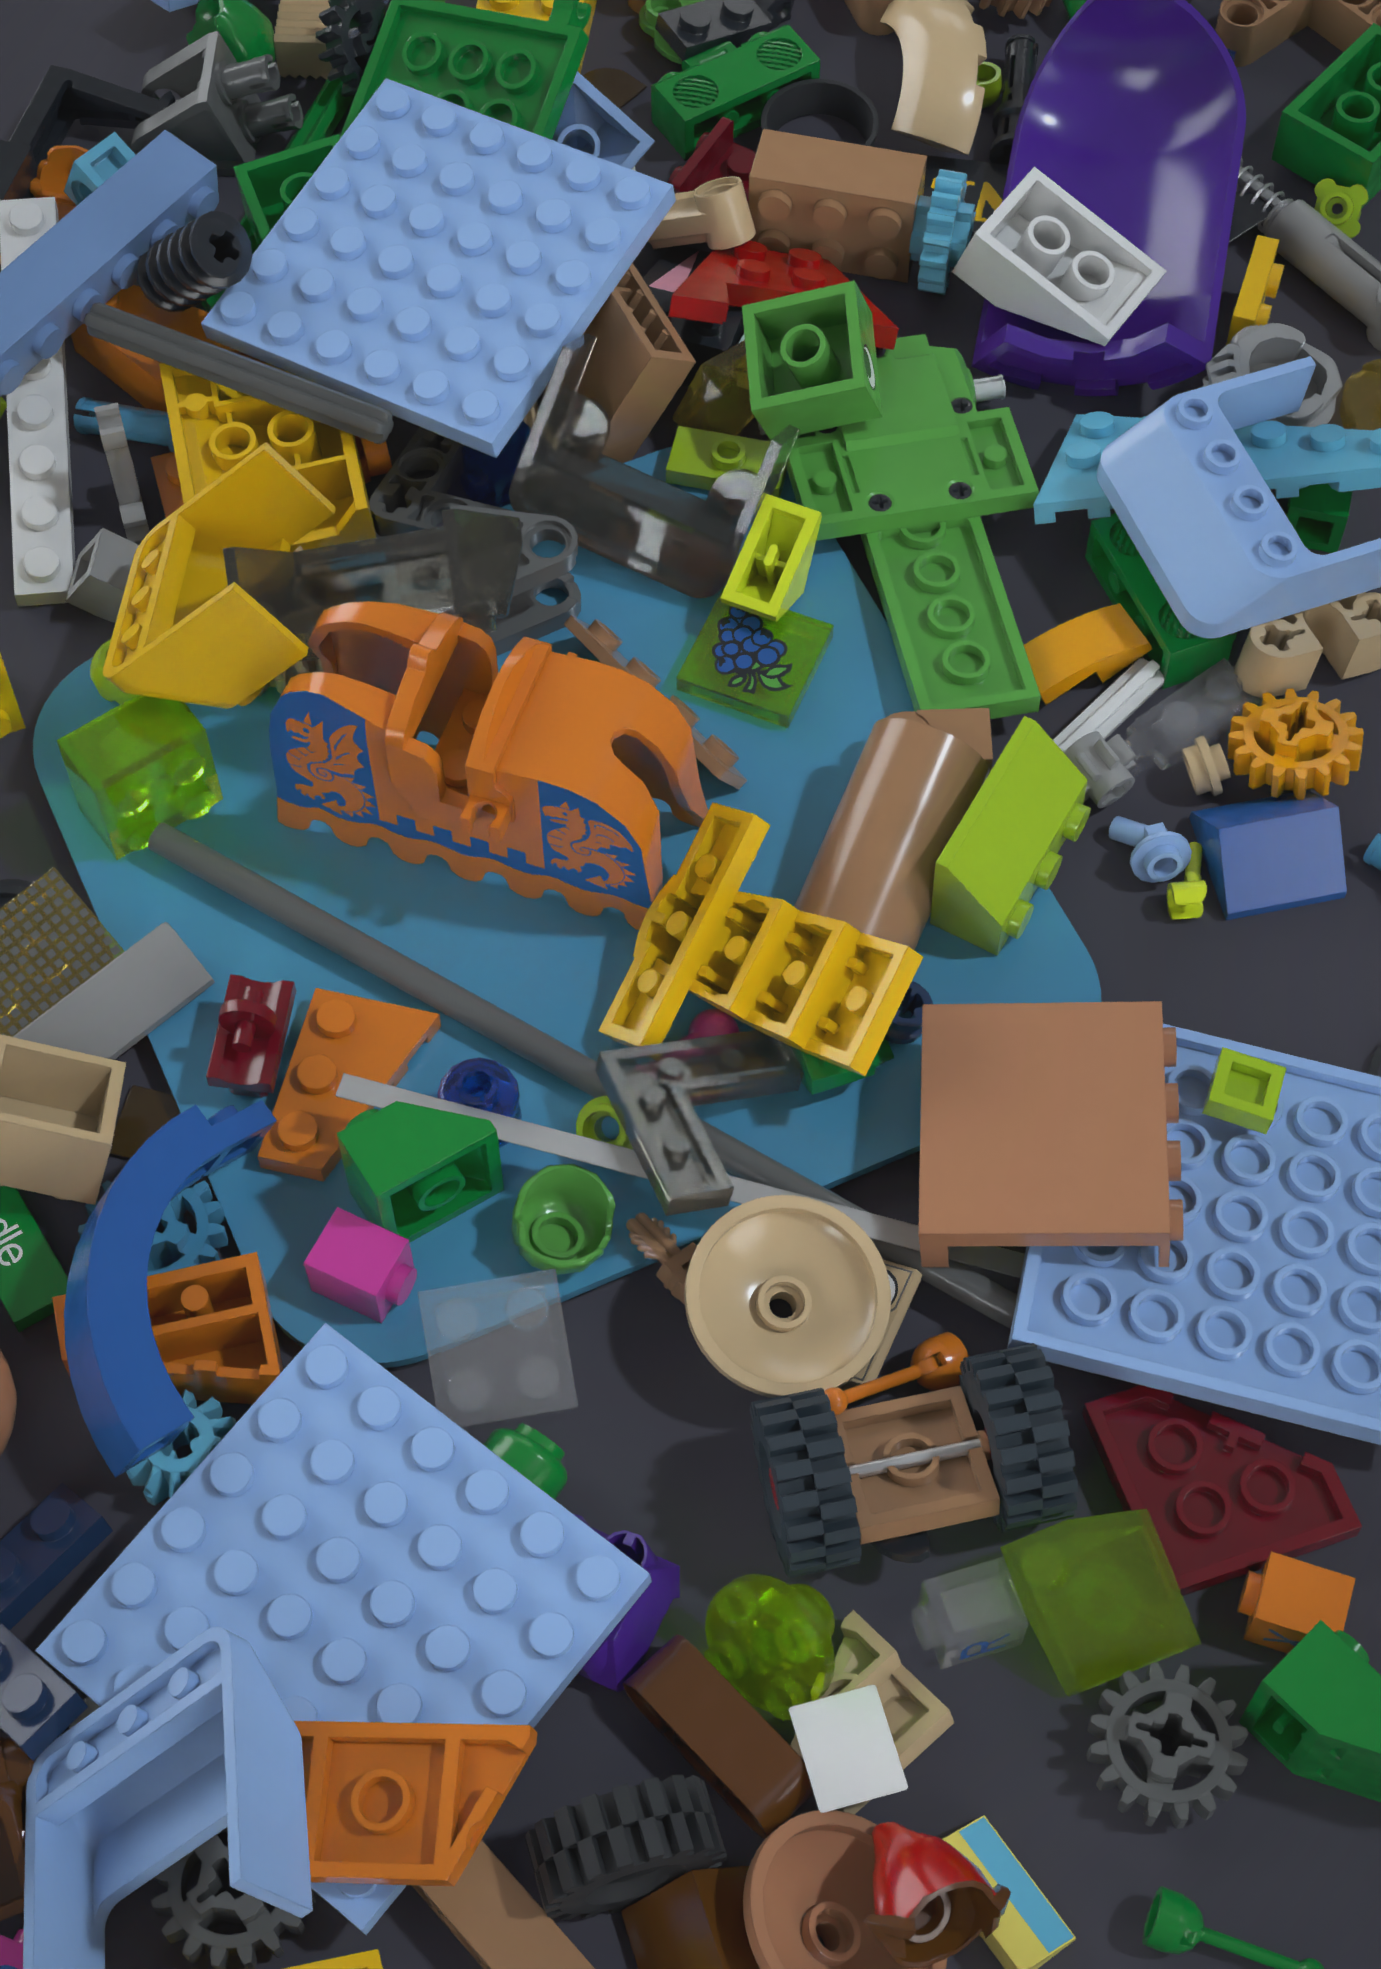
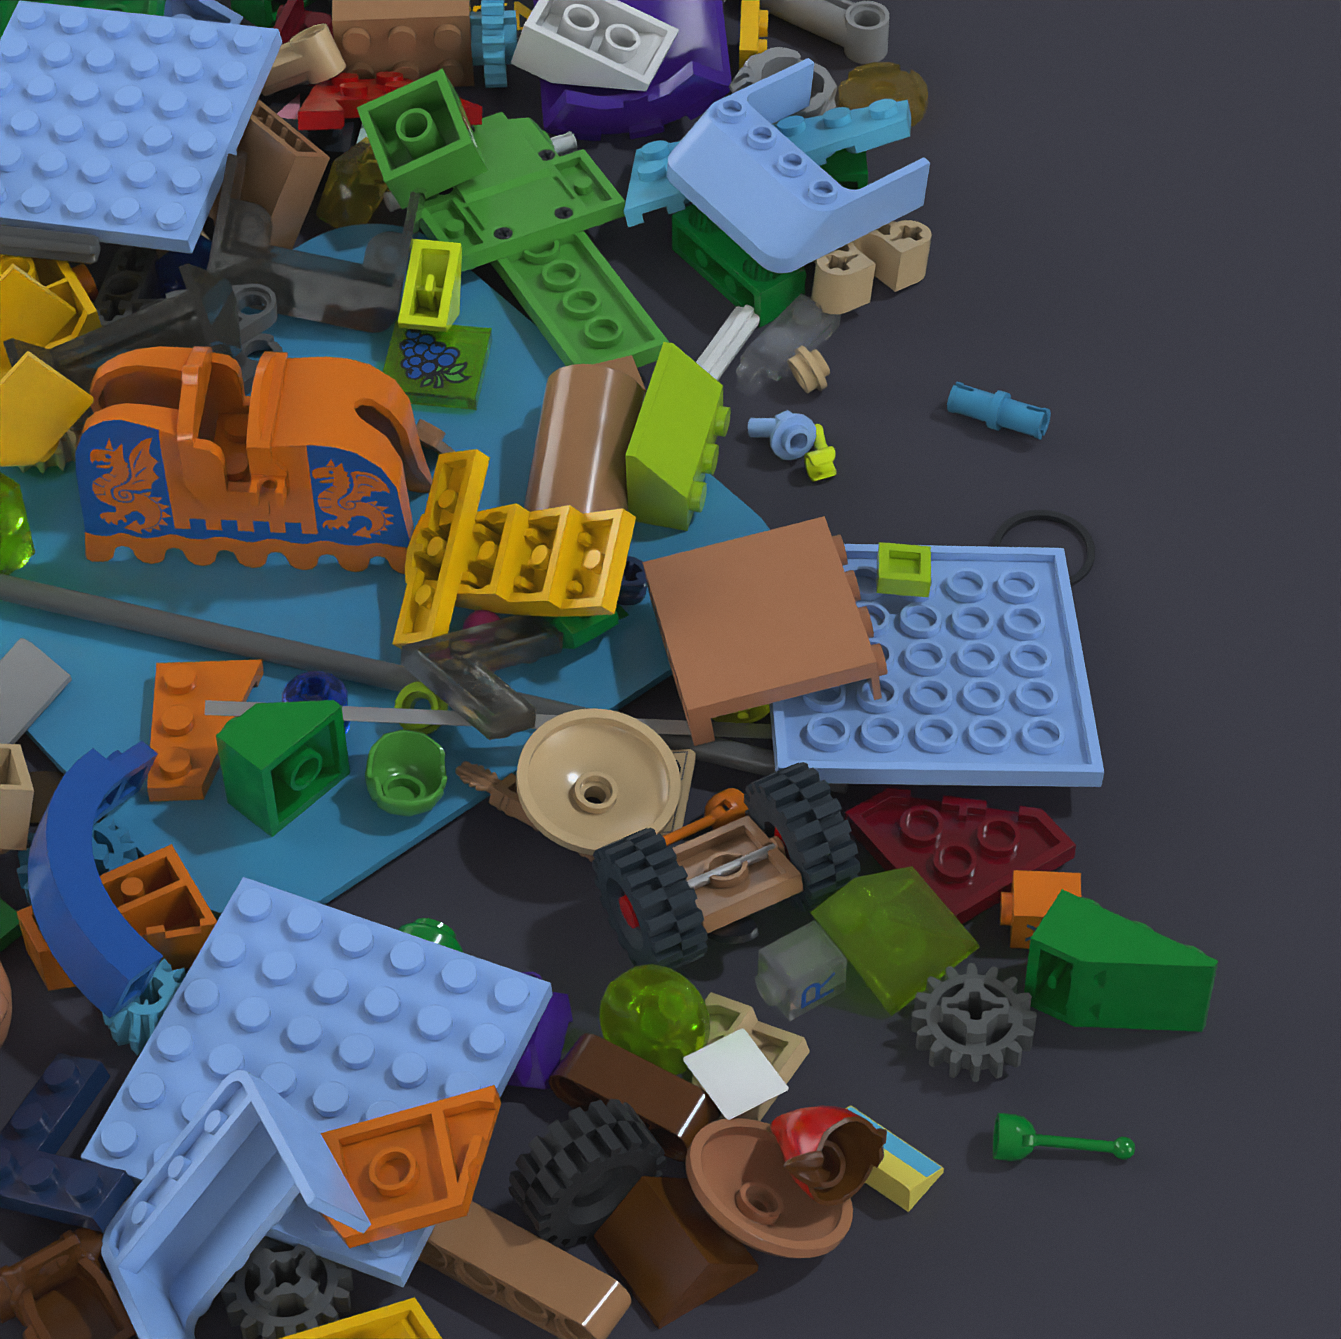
camera: 15 degrees left, 10 degrees down
dark red hips [206,974,296,1098] -> none
dark pink brick [304,1207,417,1323] -> none
clear piece [418,1269,578,1429] -> none
lime plate [666,426,787,500] -> none
light orange slope [1024,603,1153,705] -> none
light grey gear [1064,731,1137,808] -> none
blue slope [1189,790,1347,921] -> none
light orange gear [1227,688,1364,800] -> none

